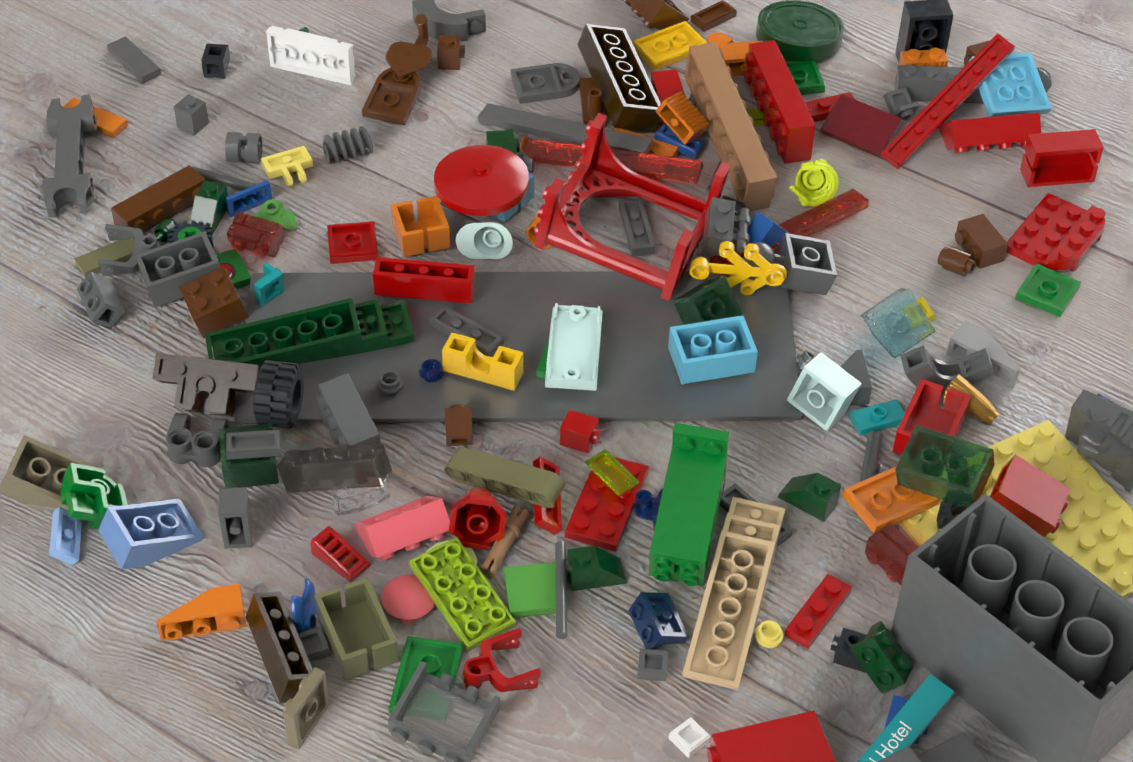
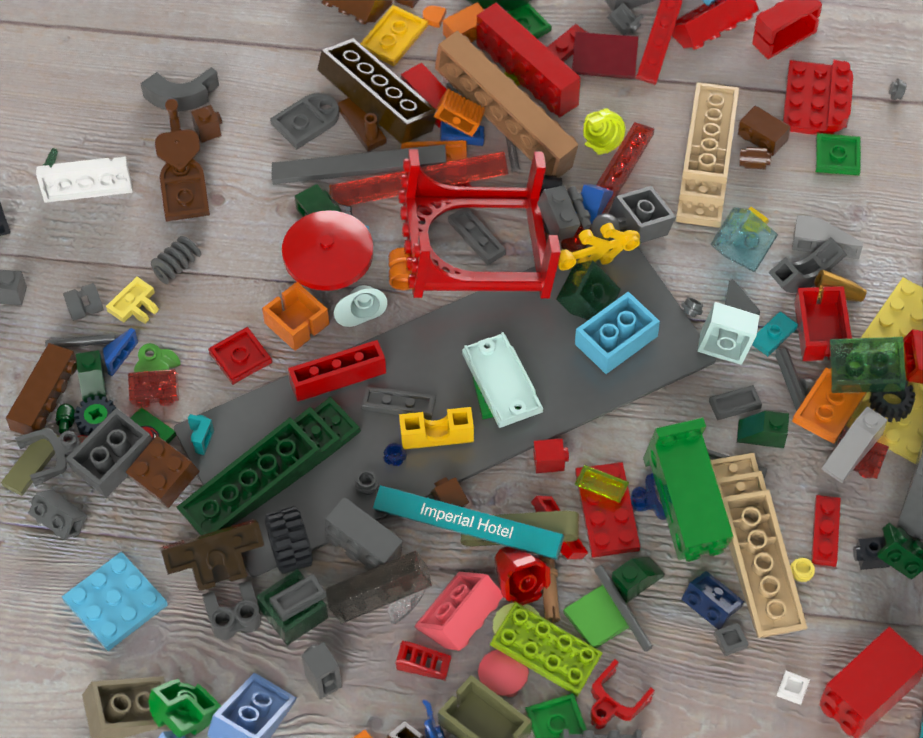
camera: 25 degrees left, 10 degrees up
none -> medium azure plate [62,551,168,651]
none -> teal tile [373,485,564,560]
none -> tan slope [676,82,739,228]
none -> dark grey tile [709,385,762,421]
none -> light grey slope [822,406,888,483]

